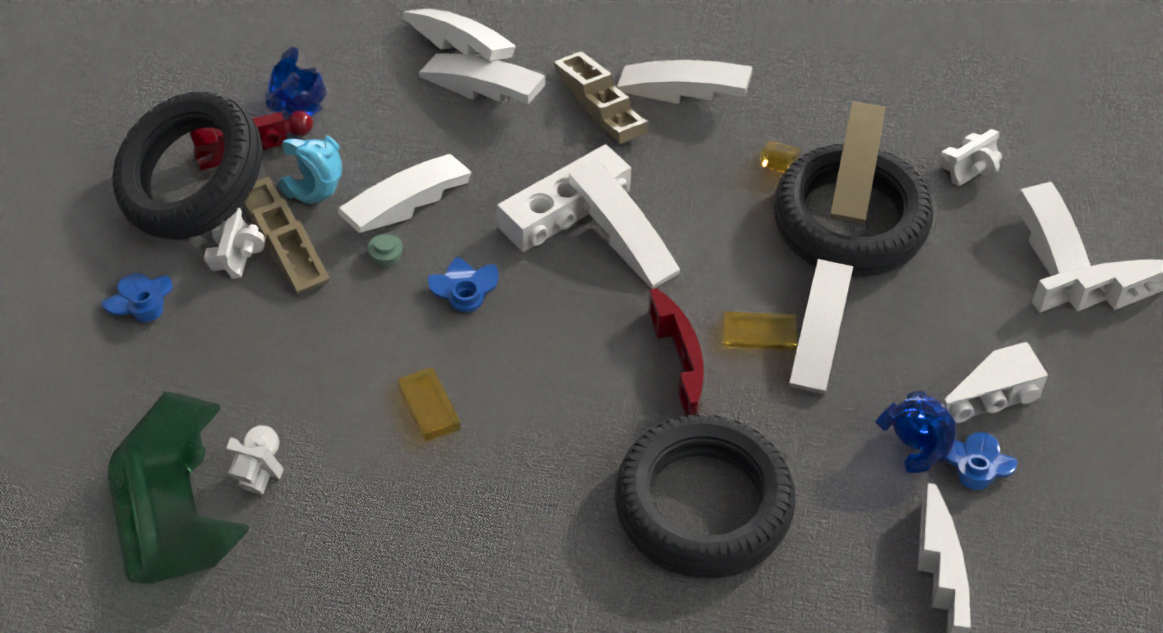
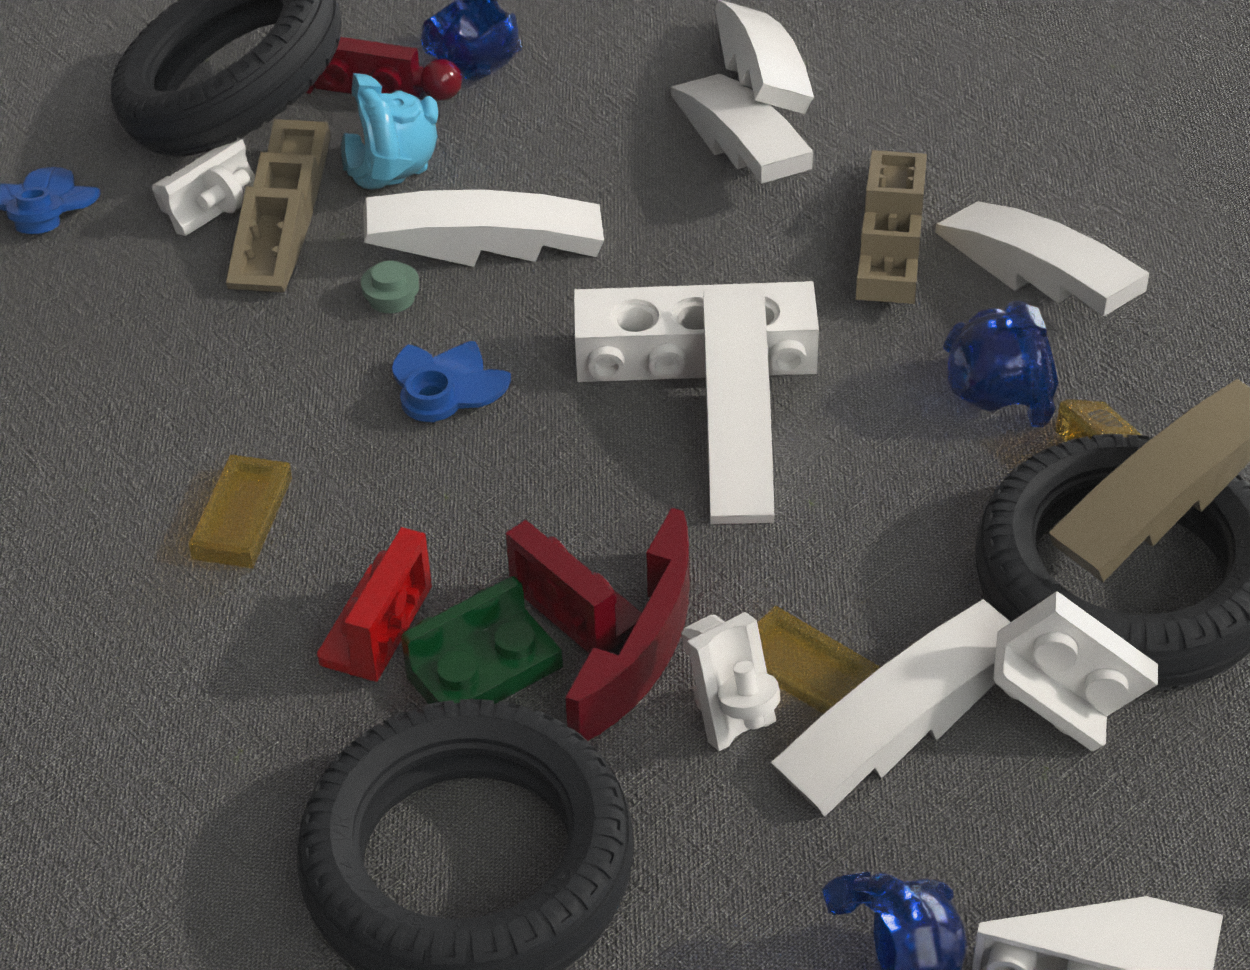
camera: 40 degrees right, 5 degrees down
none -> red bracket [317,527,432,682]
none -> dark green bracket [401,576,563,704]
none -> dark red bracket [505,520,642,654]
none -> white hips [681,612,780,751]
none -> clear blue helmet [943,301,1059,427]
none -> white bracket [994,591,1158,751]

